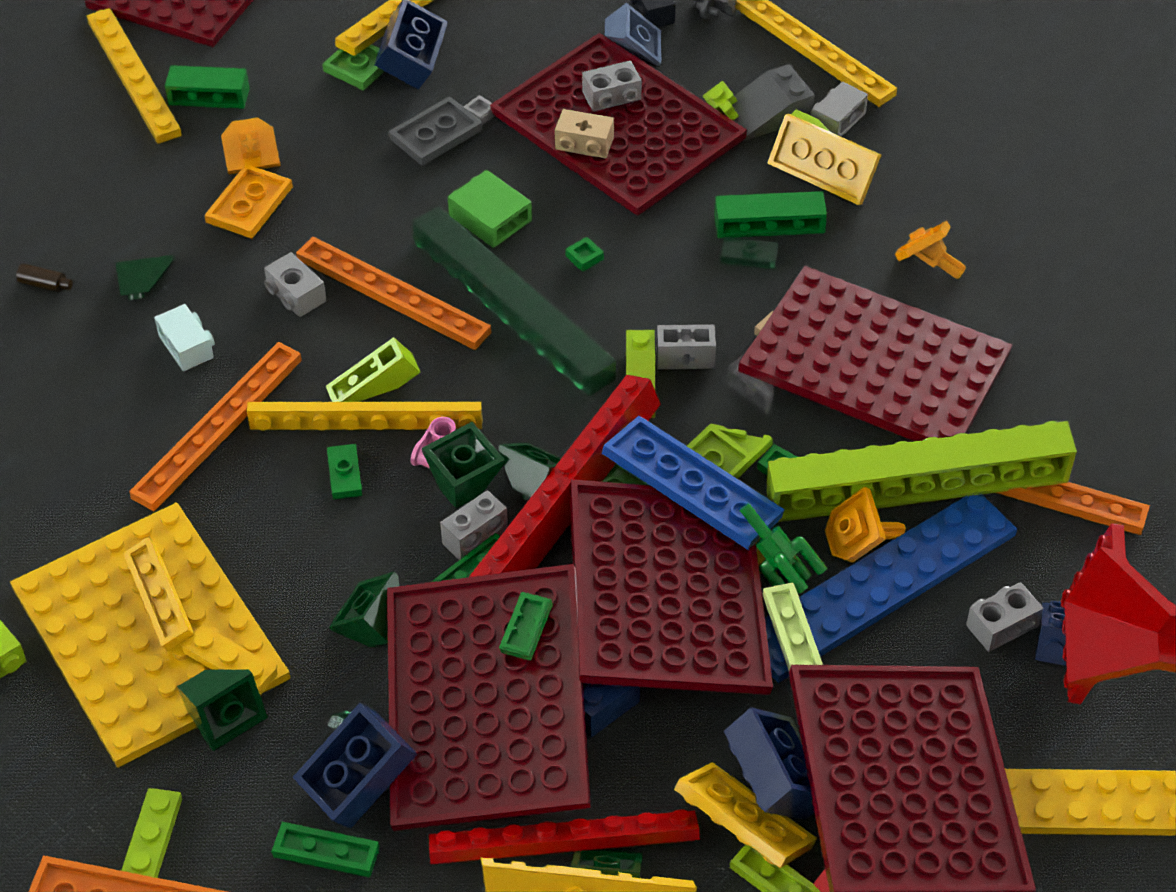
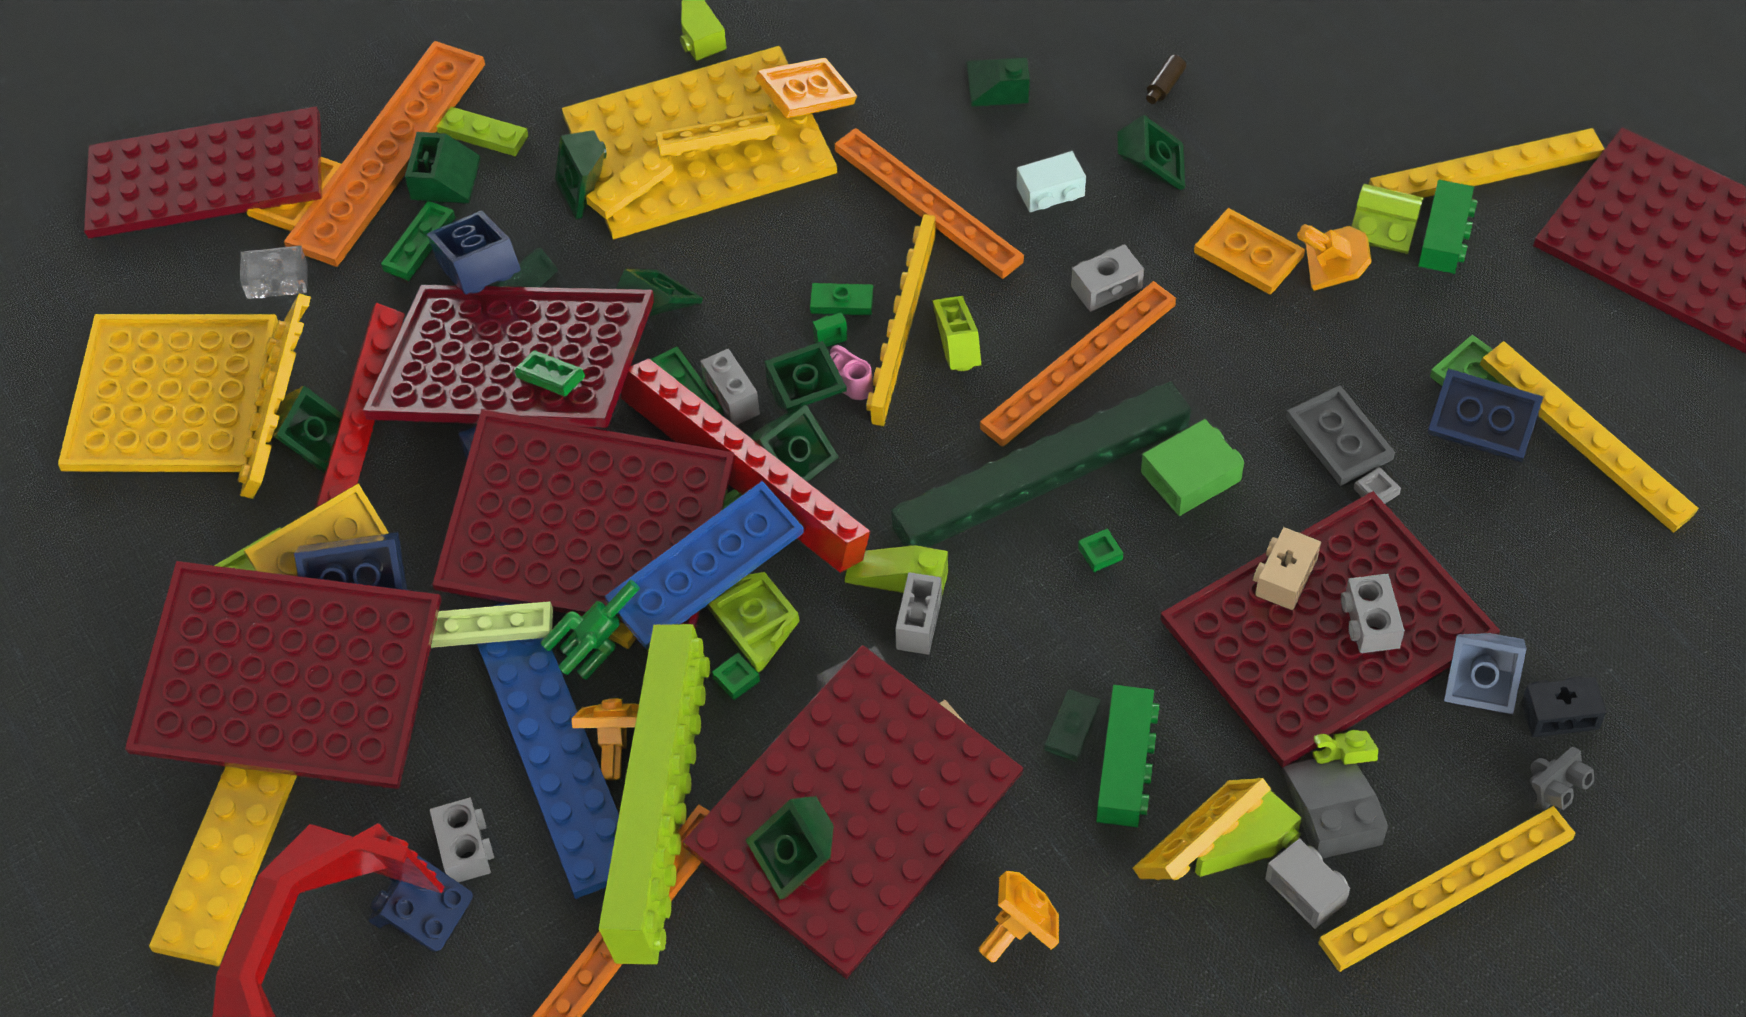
camera: 105 degrees right, 5 degrees up
none -> dark green slope [405,132,480,203]
none -> dark green slope [746,796,834,900]
none -> light orange plate [755,58,857,118]
none -> green plate [813,312,847,347]
none -> dark green slope [967,57,1030,107]
none -> lime brick [1352,184,1424,254]

